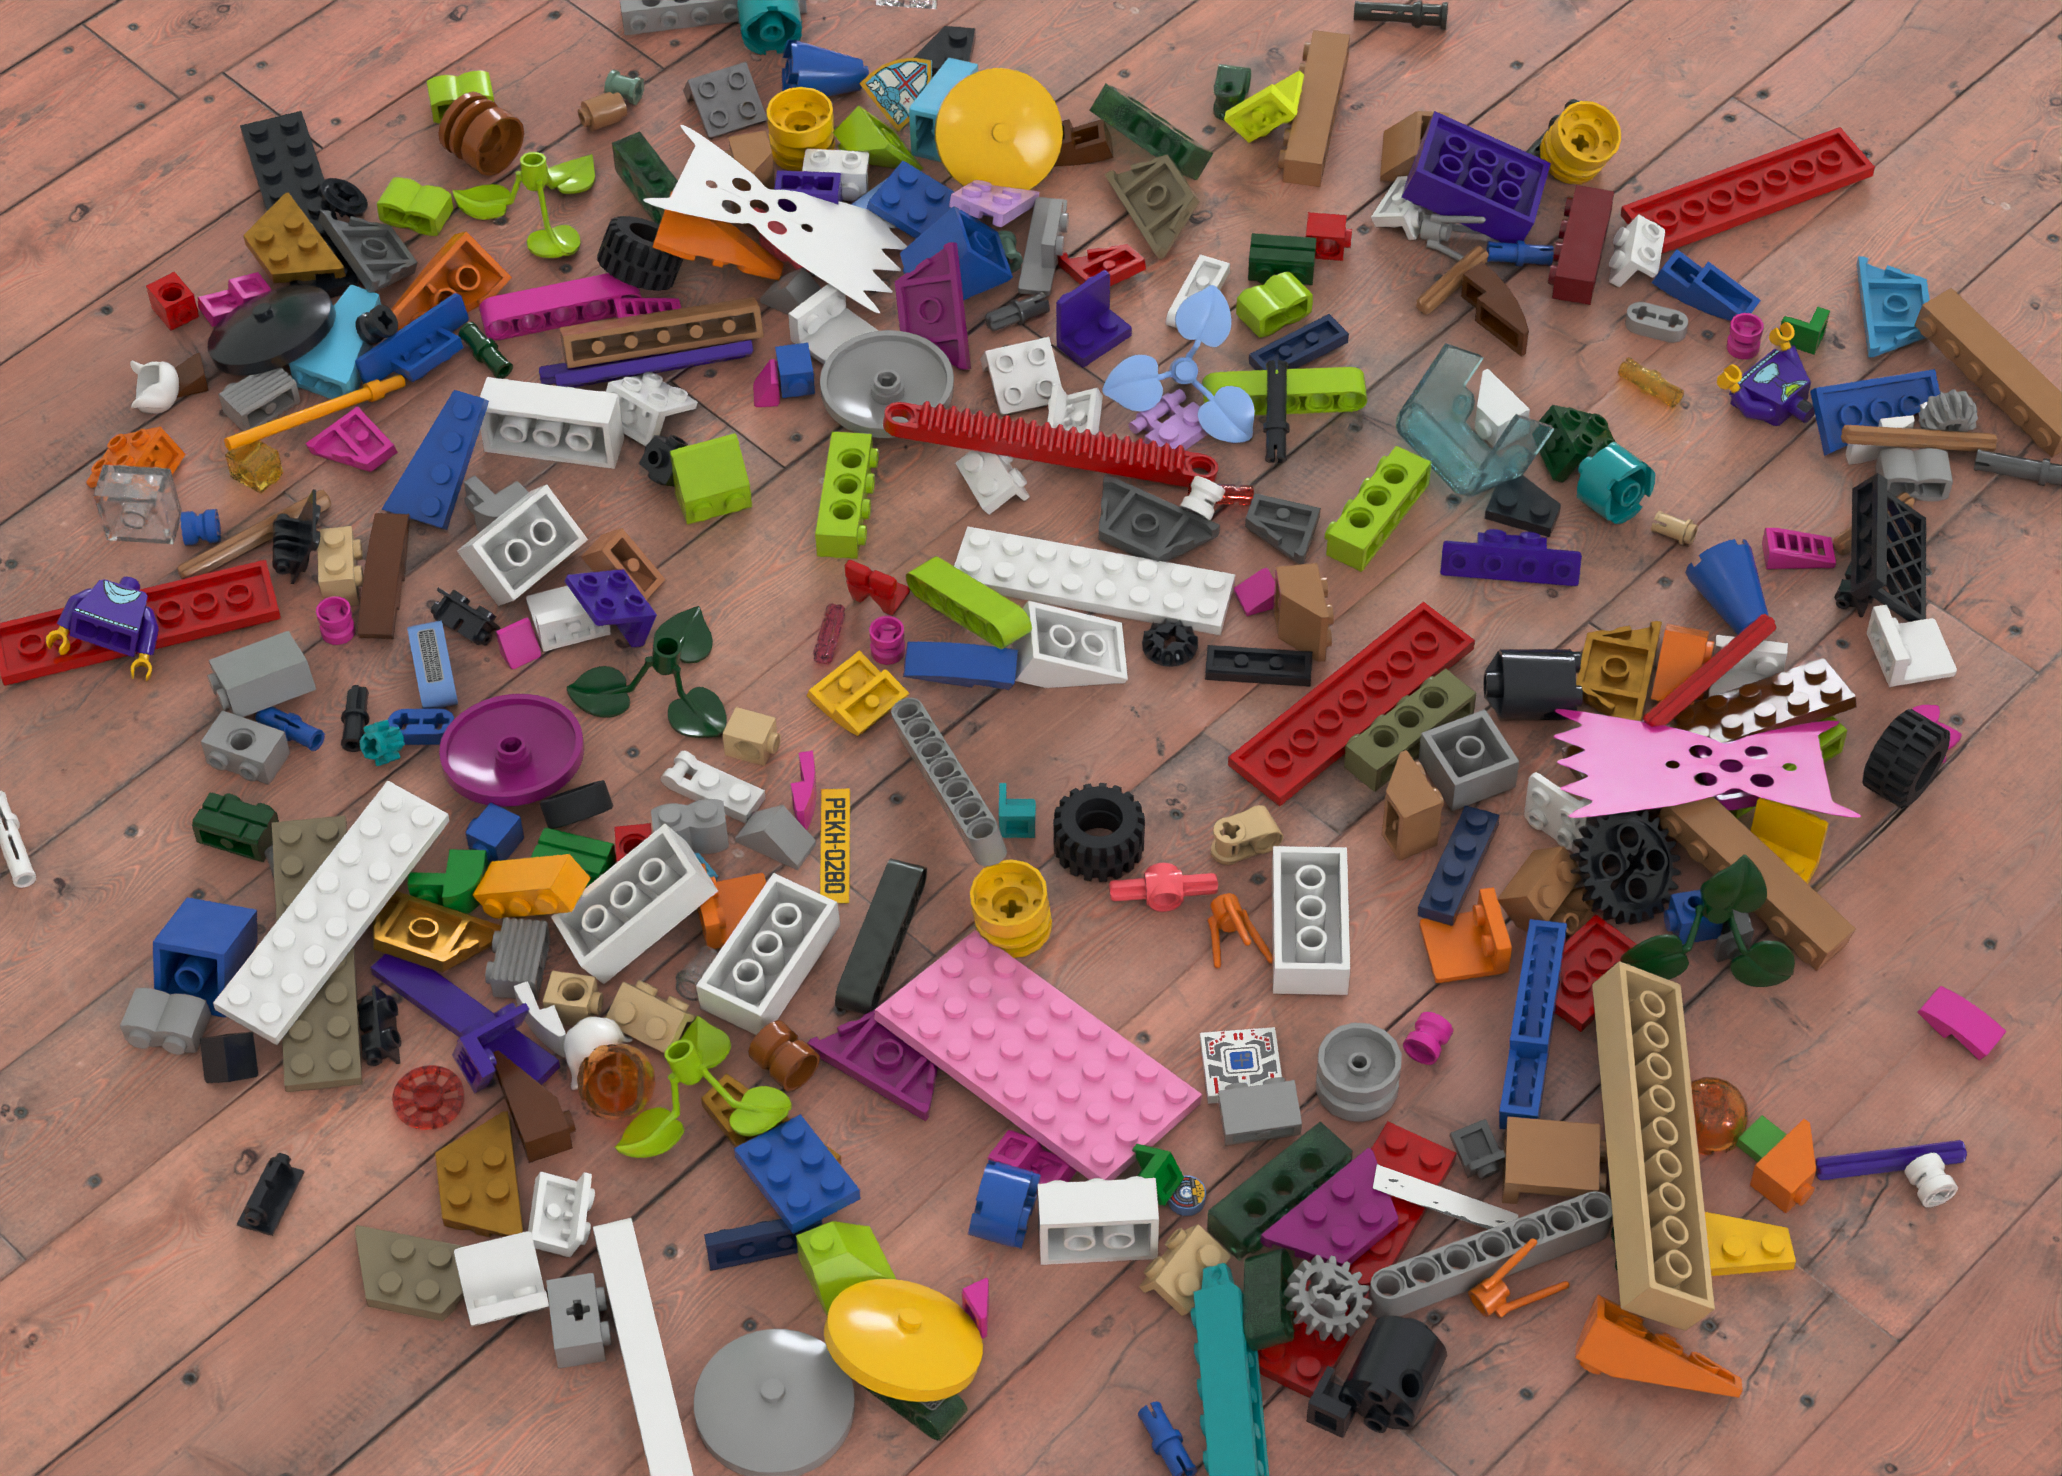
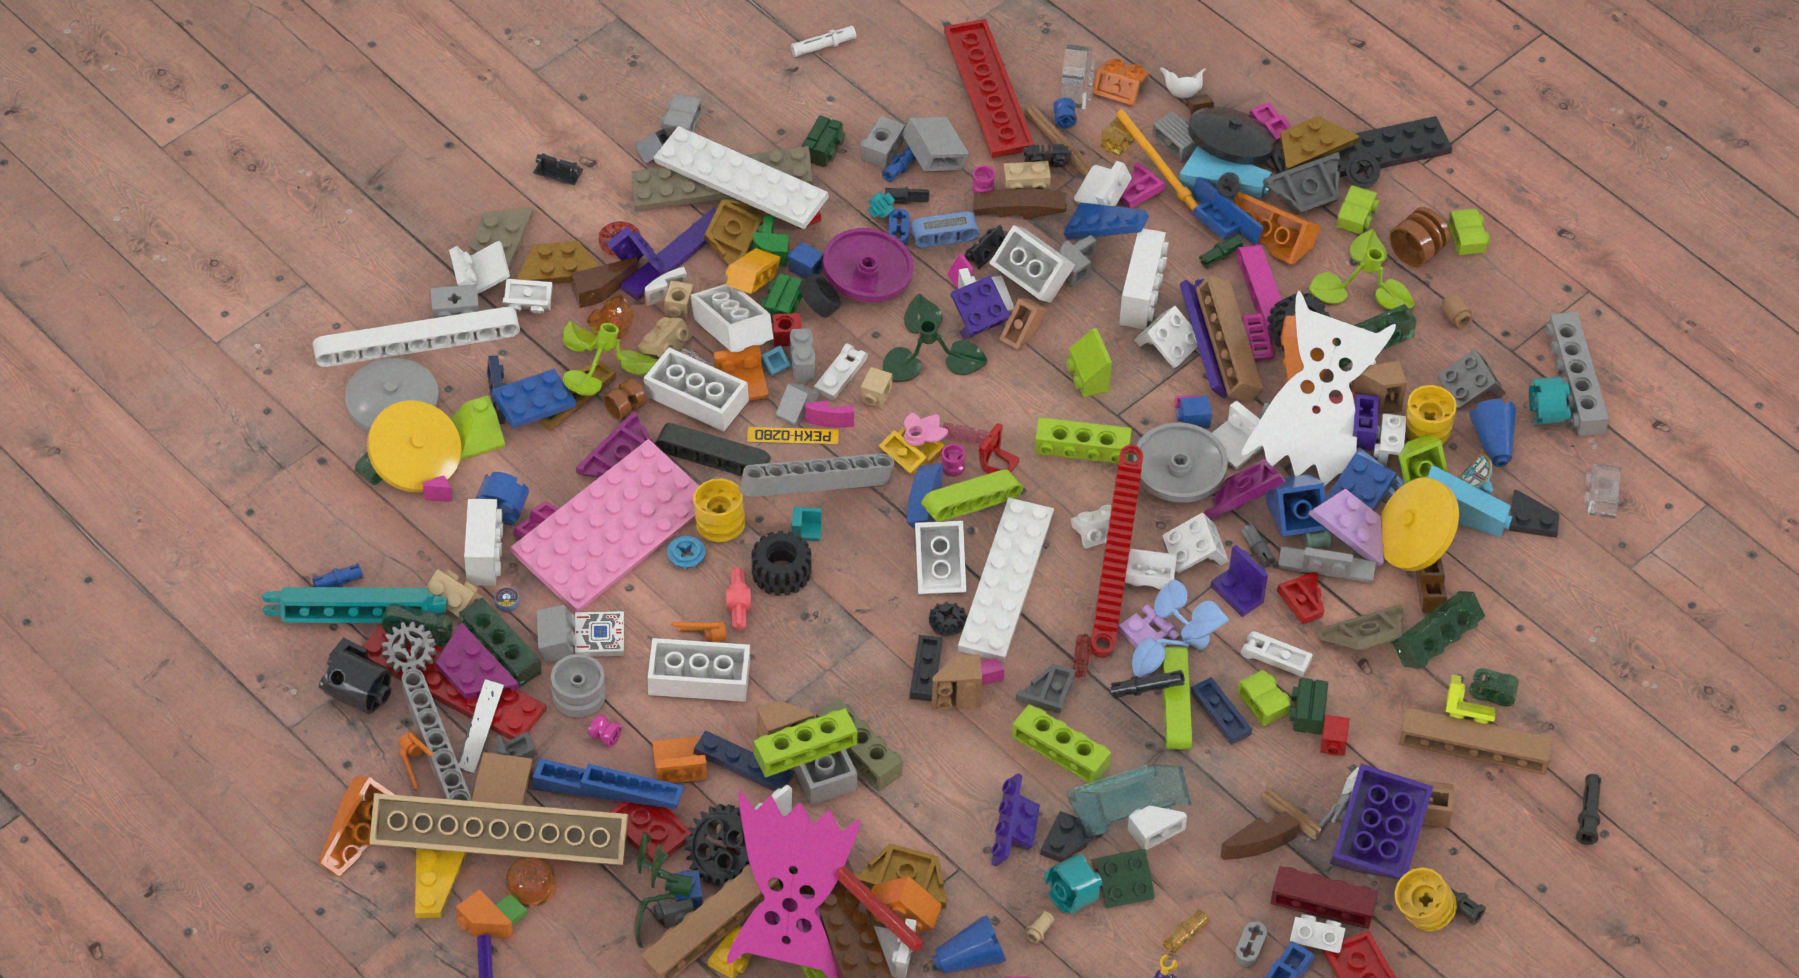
camera: 90 degrees right, 0 degrees up
dark purple torso [46,576,159,681] -> none
red brick [146,272,199,331] -> none
blue slope [153,897,258,1018] -> none
black hinge [358,985,402,1066] -> none
light grey brick [485,917,551,1000] -> none
white hair [563,1017,633,1090] -> none
sand green bush [604,69,644,105] -> none
black brick [638,434,688,487] -> none
dark grey wing [1099,474,1220,562] -> none
green panel [1132,1144,1185,1206] -> none
white wheel [1180,476,1225,521] -> none
tan piece [1211,805,1283,865] -> none
red plate [1228,602,1475,807] -> none
black cylinder [1483,649,1583,720] -> none
blue pin [1486,240,1554,266] -> none
medium nougat slope [1497,846,1595,942] -> none
none -> dark azure gear [667,536,705,570]
none -> lime brick [754,708,858,777]
none -> bright pink plate [904,413,948,446]
none -> white bracket [1074,161,1132,206]

